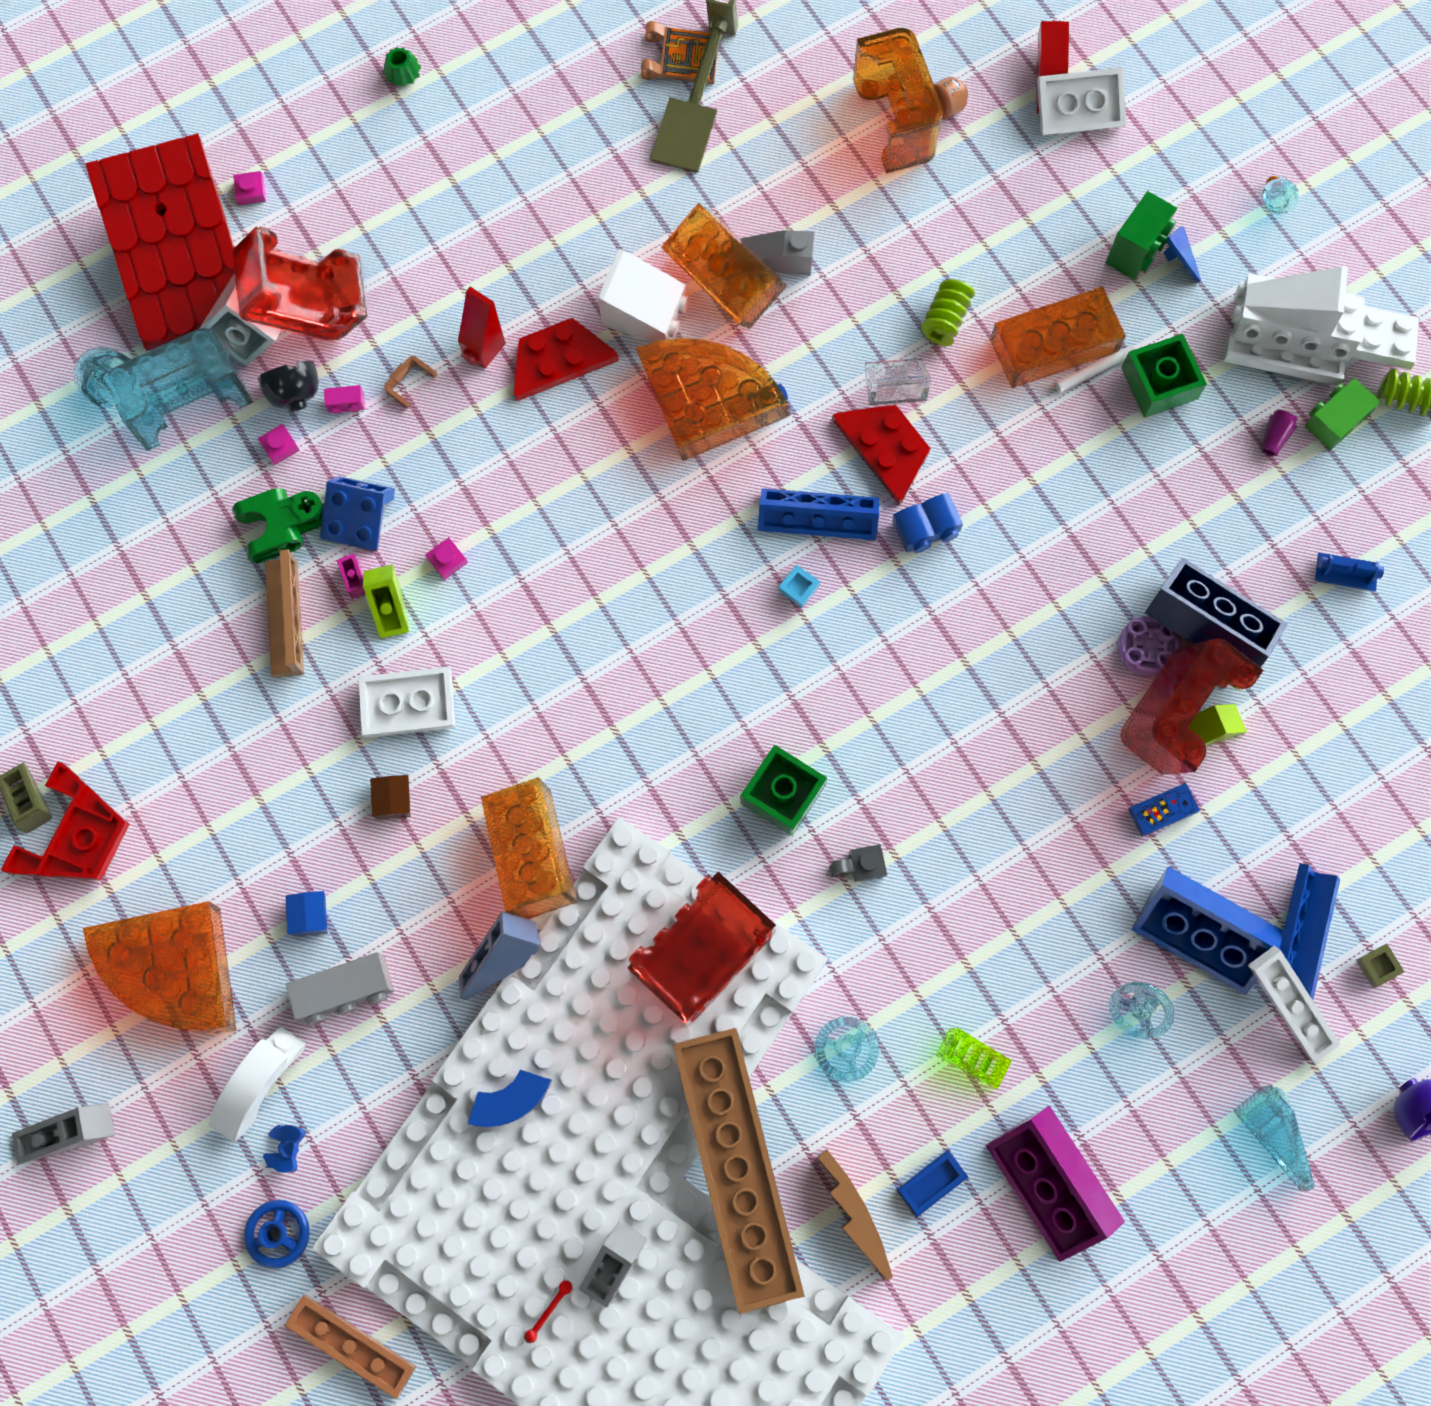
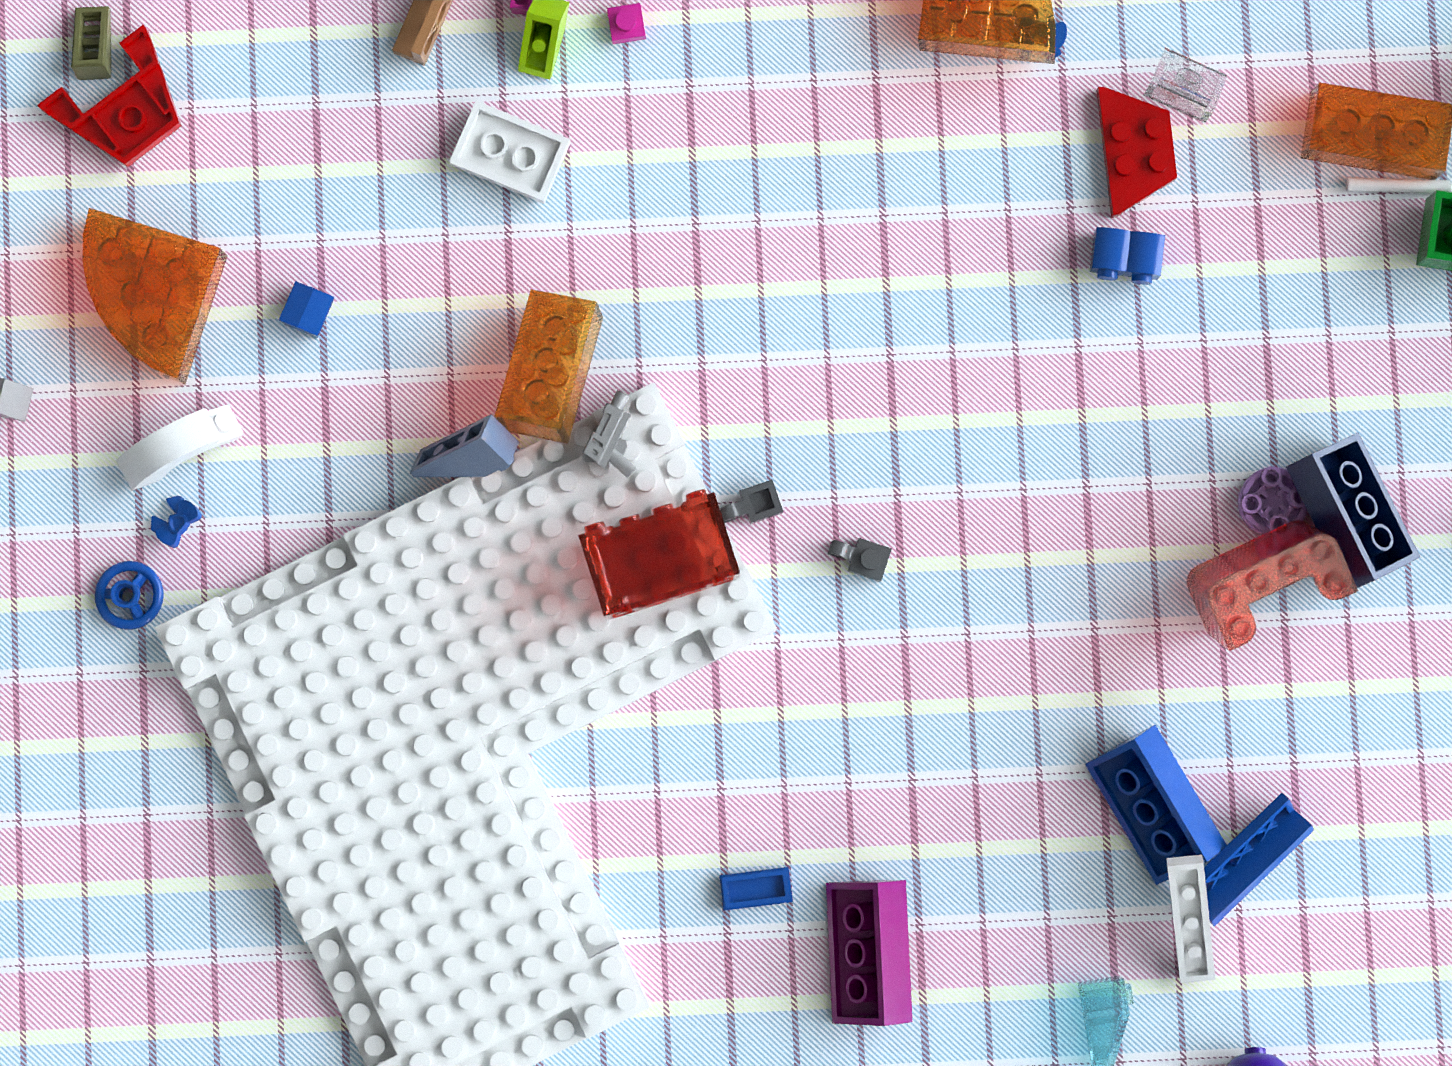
camera: 25 degrees right, 10 degrees up
nougat plate [284,1295,417,1399] -> none
light grey brick [285,952,394,1026] -> none
reddish brown piece [370,775,411,820] -> none
blue tile [467,1070,552,1127] -> none
red hinge [524,1280,573,1344] -> none
light grey arch [579,1220,648,1308] -> none
medium nougat plate [673,1028,805,1314] -> none
green brick [740,744,827,837] -> none
blue fence [758,488,879,540] -> none
medium azure plate [778,565,820,608] -> none
clear light blue piece [815,1016,879,1082] -> none
medium nougat slope [816,1149,893,1281] -> none
lime piece [921,279,975,347] -> none
clear neon green slope [936,1028,1012,1089] -> none
clear light blue piece [1109,982,1174,1039] -> none
blue tile [1128,783,1200,837] -> none
lime slope [1177,704,1247,752] -> none
olive plate [1356,944,1405,988] -> none
none -> light grey piece [582,390,636,478]
none -> dark grey plate [719,480,784,524]

